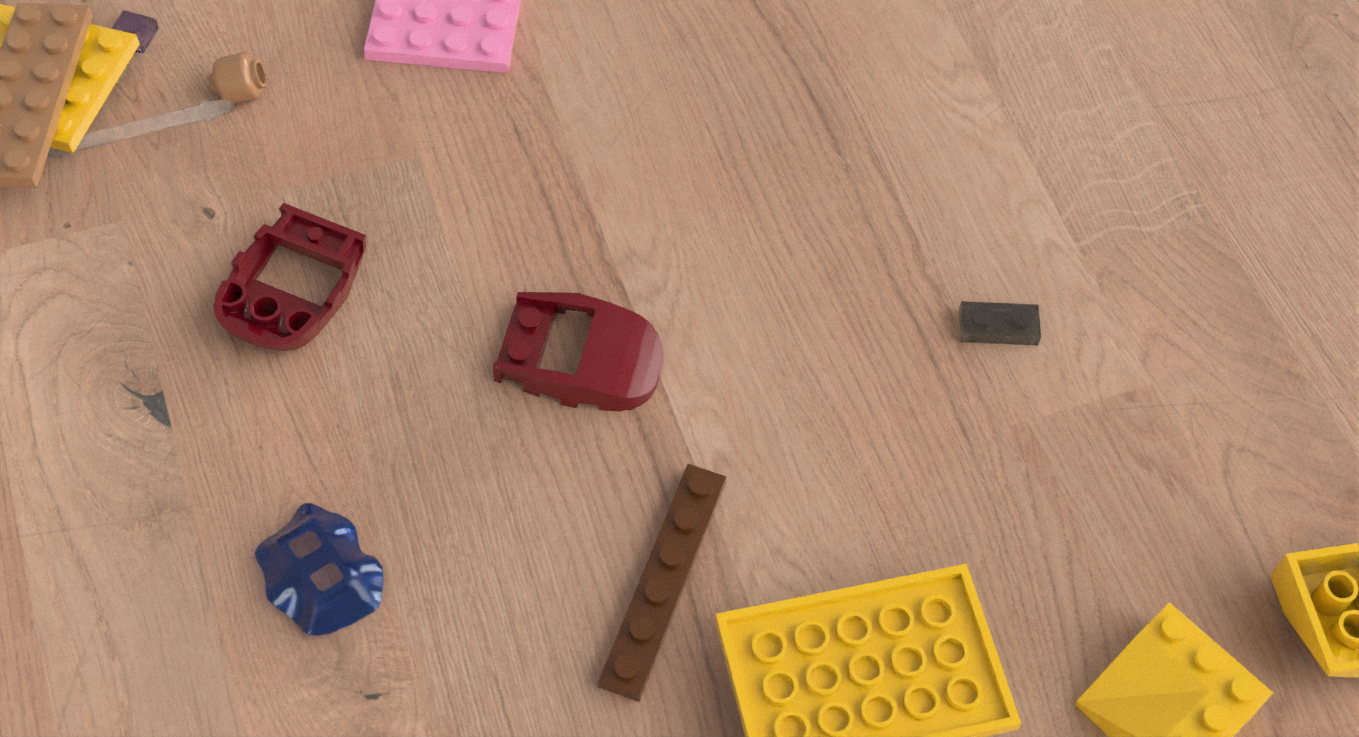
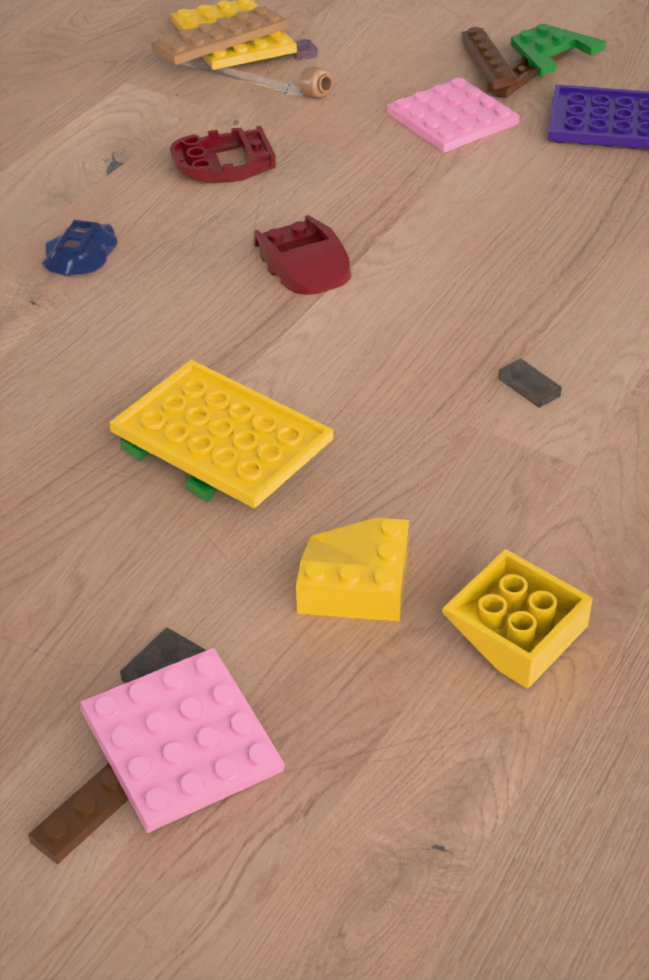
camera: 55 degrees right, 15 degrees down
reddish brown plate [598,464,726,702] -> none

